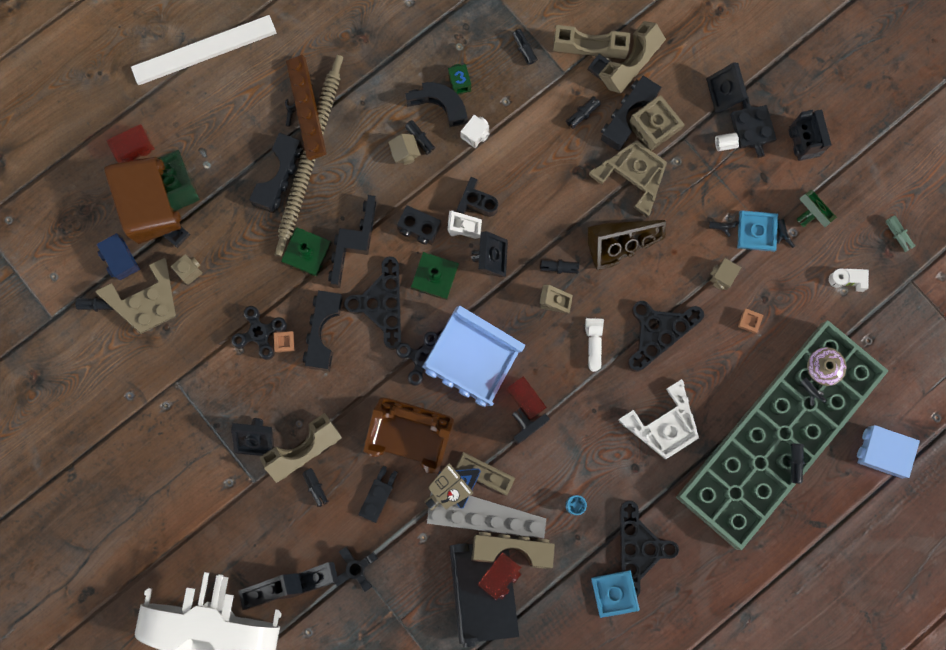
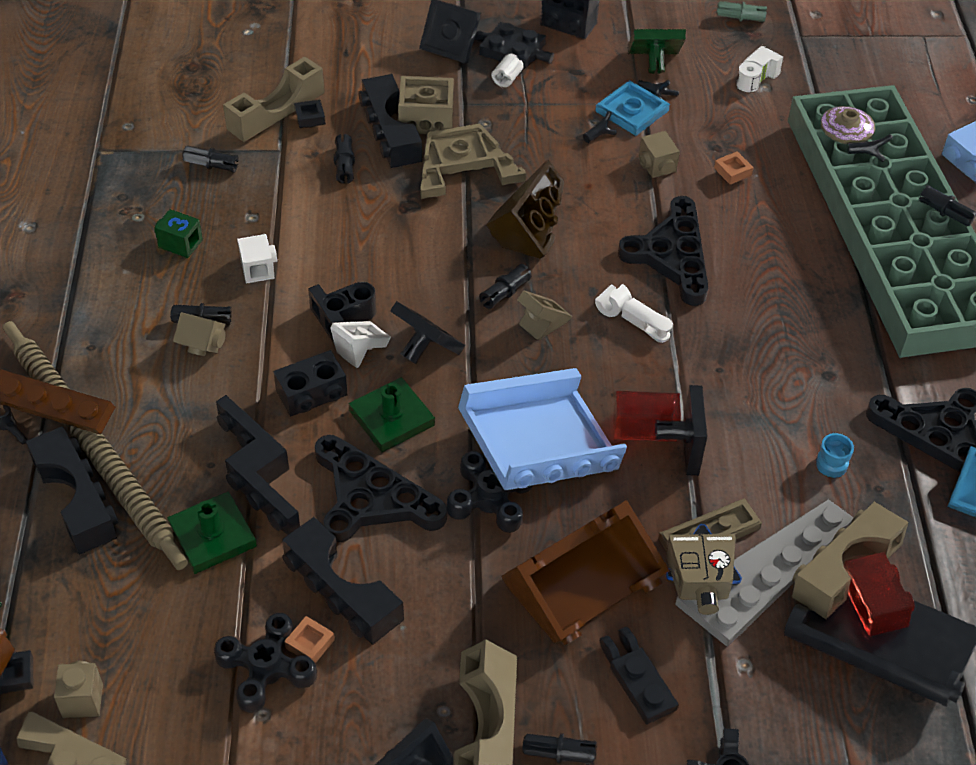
camera: 50 degrees left, 30 degrees down
black arch [405,82,468,127] -> none
dark tan arch [599,21,666,93] -> none
white wing [618,379,699,459] -> none

